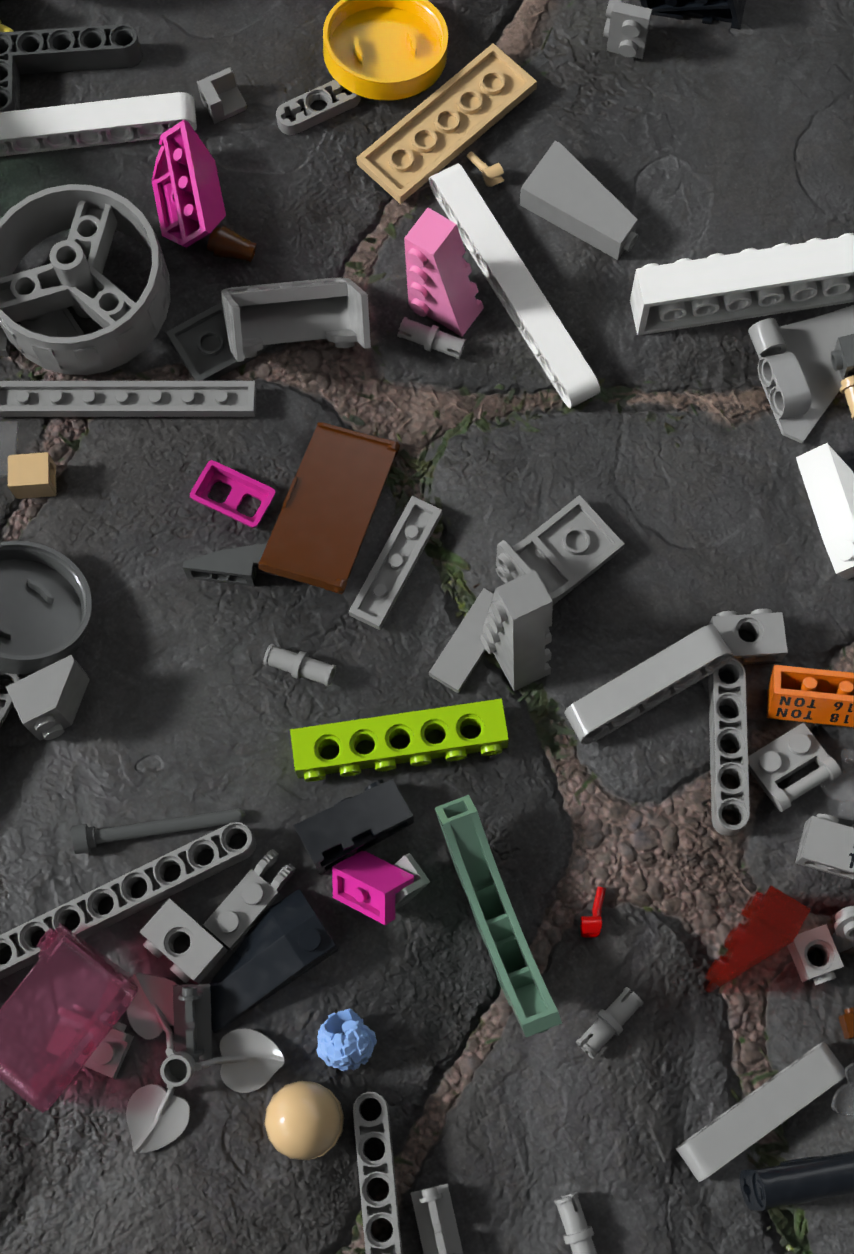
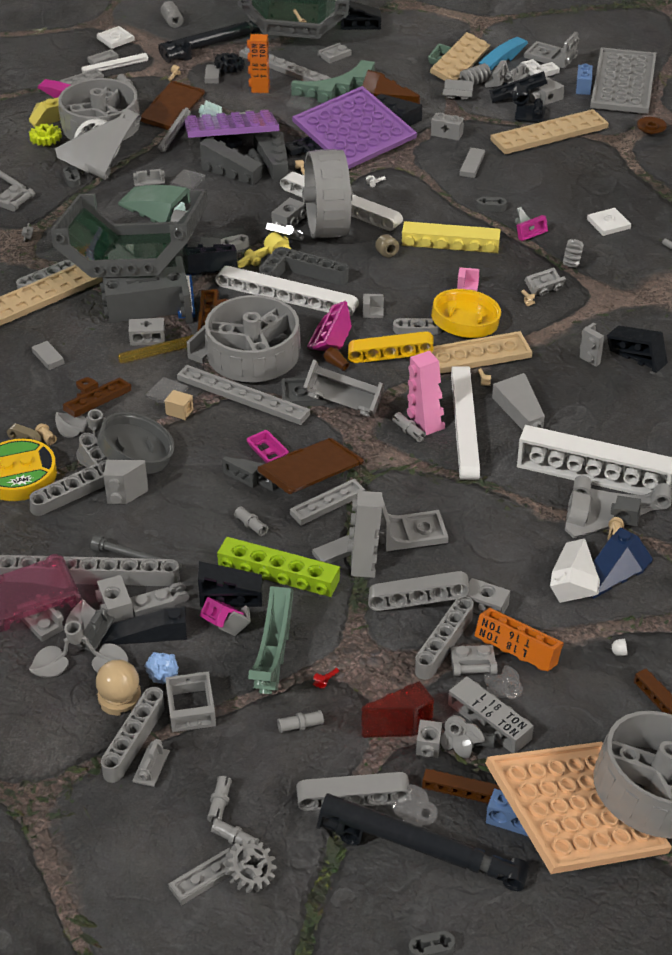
camera: 25 degrees right, 30 degrees down
none -> light grey window [165,672,216,732]
none -> yellow beam [348,331,434,363]

